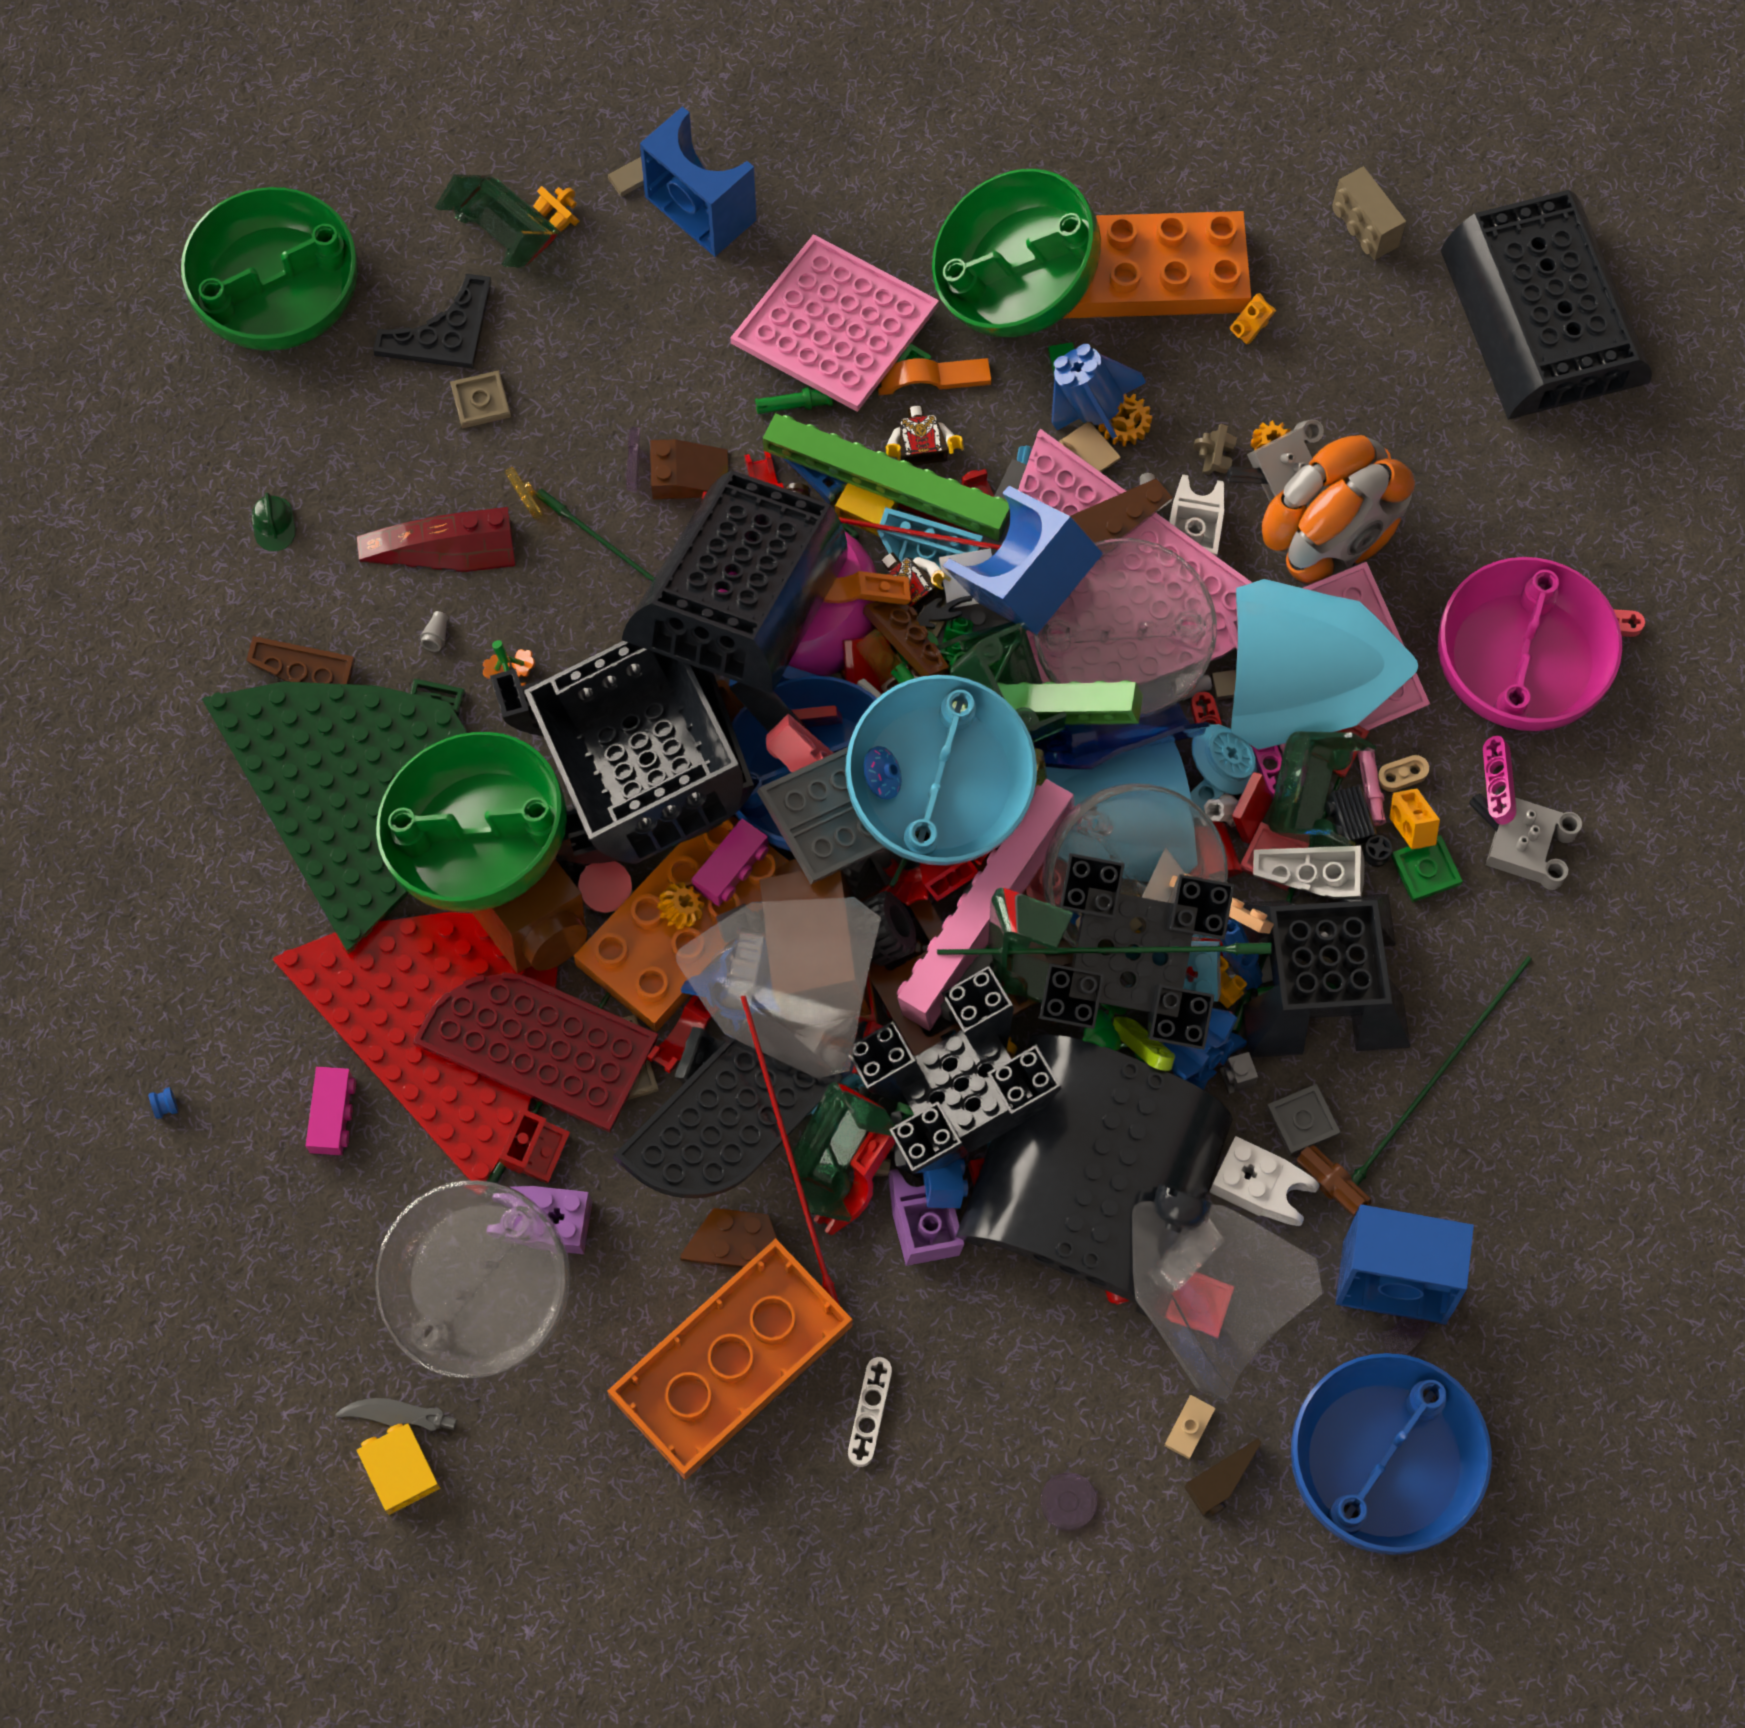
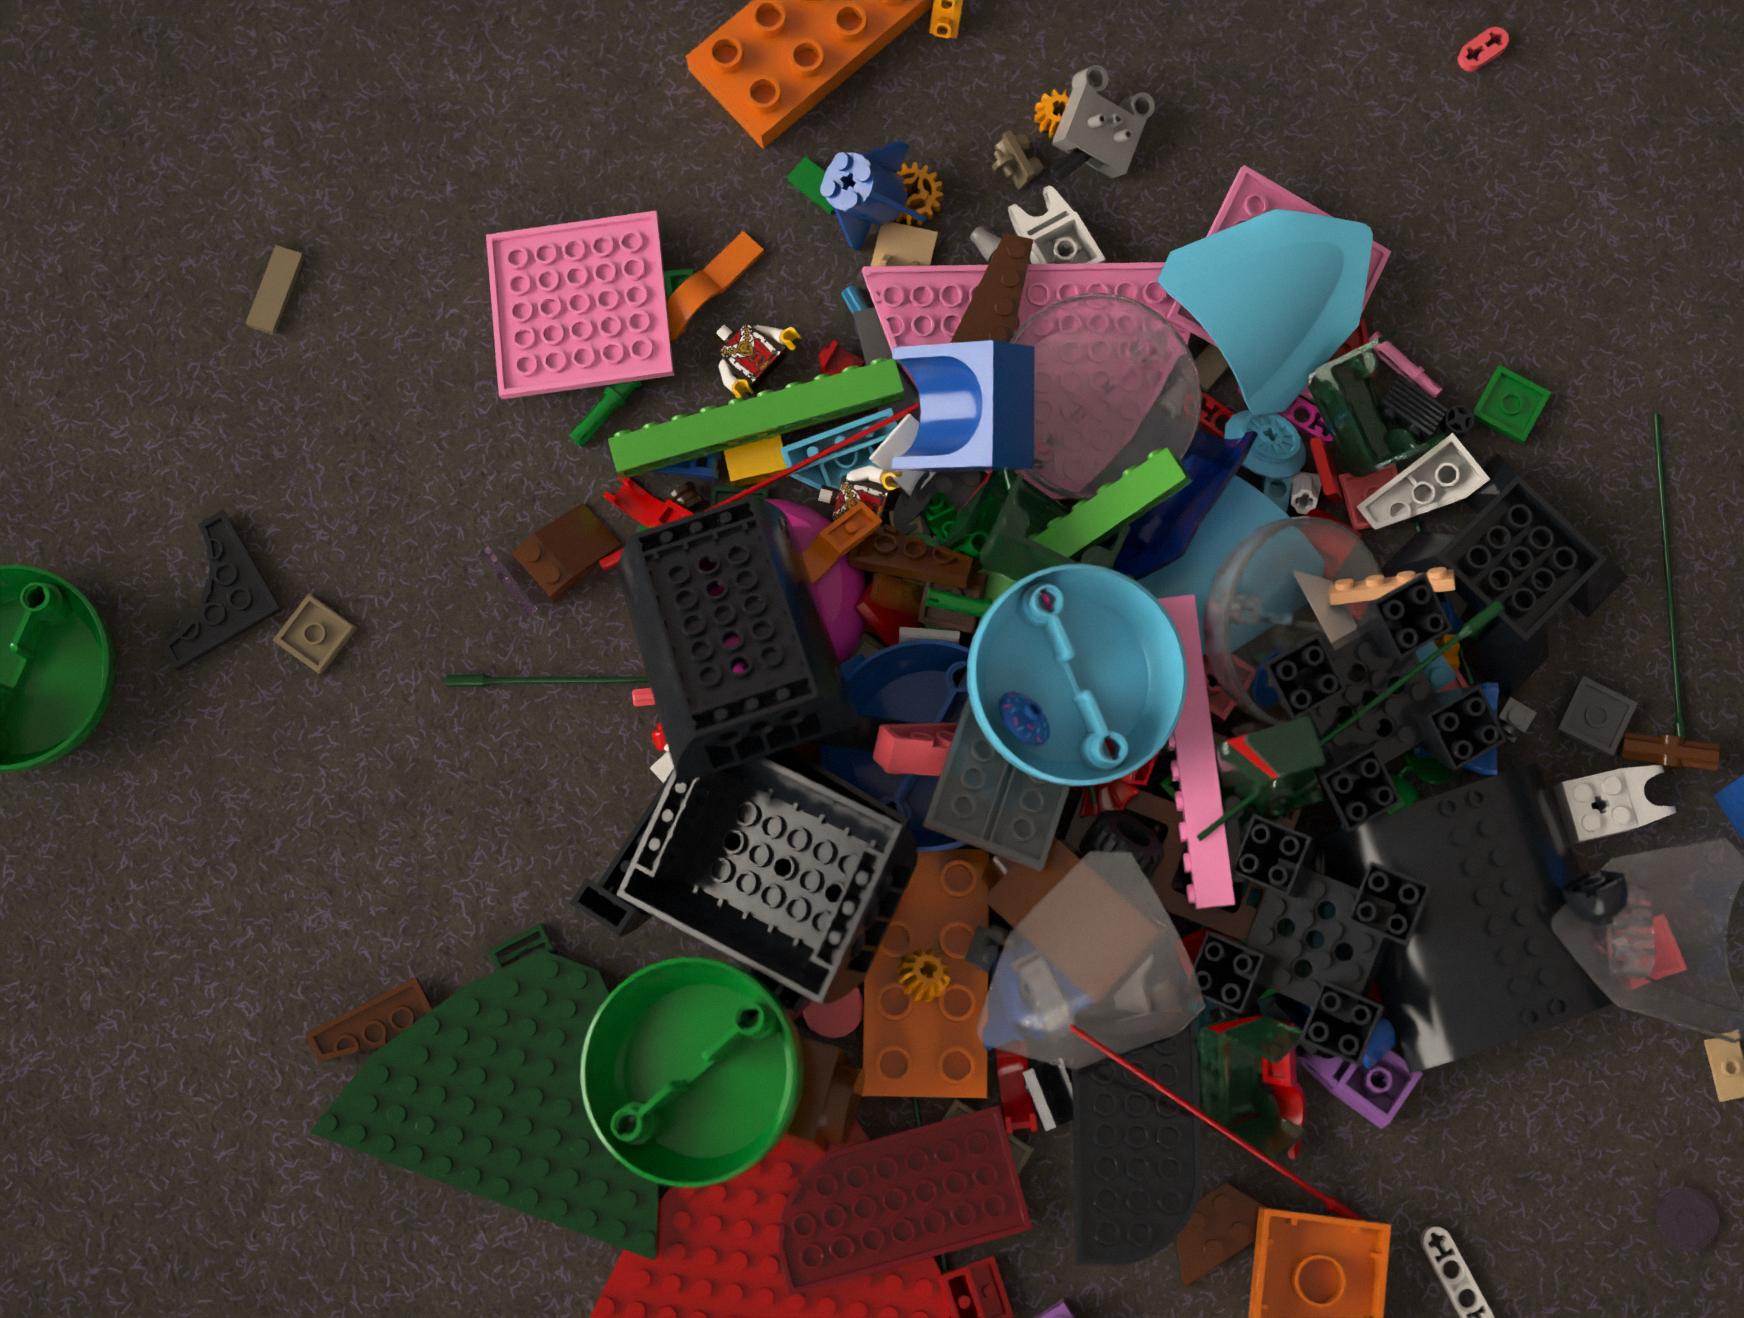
camera: 35 degrees left, 10 degrees up
dark green piece [252,493,295,551] -> none
dark red wedge [357,507,515,572] -> none
light grey cone [420,611,448,652] -> none
clear green windscreen [435,174,559,268] -> none
orange plant [483,640,535,686] -> none
clear yellow plate [505,466,543,519] -> none
light orange hips [533,186,579,232] -> none
blue piece [640,106,757,257] -> none
dark pink brick [692,819,769,906] -> none
red tile [791,705,843,727] -> none
green cylinder [932,169,1101,337] -> none
lime beam [1113,1016,1175,1071] -> none
piece [1262,435,1415,585] -> none
tan plate [1378,755,1429,792] -> none
light orange brick [1389,789,1440,849] -> none
dark pink cylinder [1438,557,1622,731] -> none
light grey piece [1469,793,1582,890] -> none
dark pink beam [1483,736,1517,825] -> none

